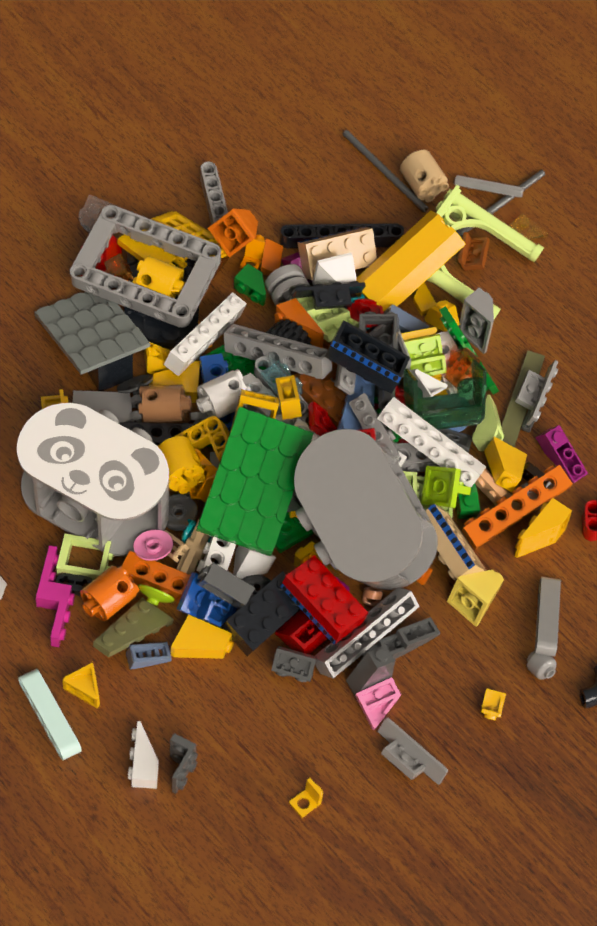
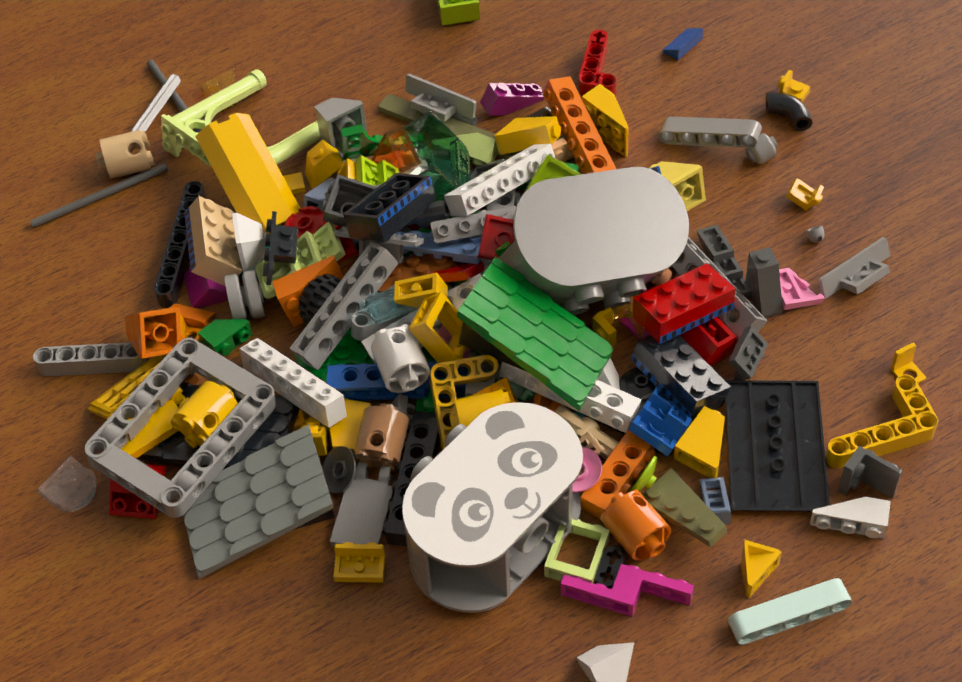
camera: 70 degrees left, 5 degrees down
clear orange brick [104,254,134,281] -> none
dark grey window [197,563,255,609] -> none
none -> black piece [725,380,830,512]
none -> light grey hinge [806,225,825,243]
none -> yellow beam [825,374,938,468]

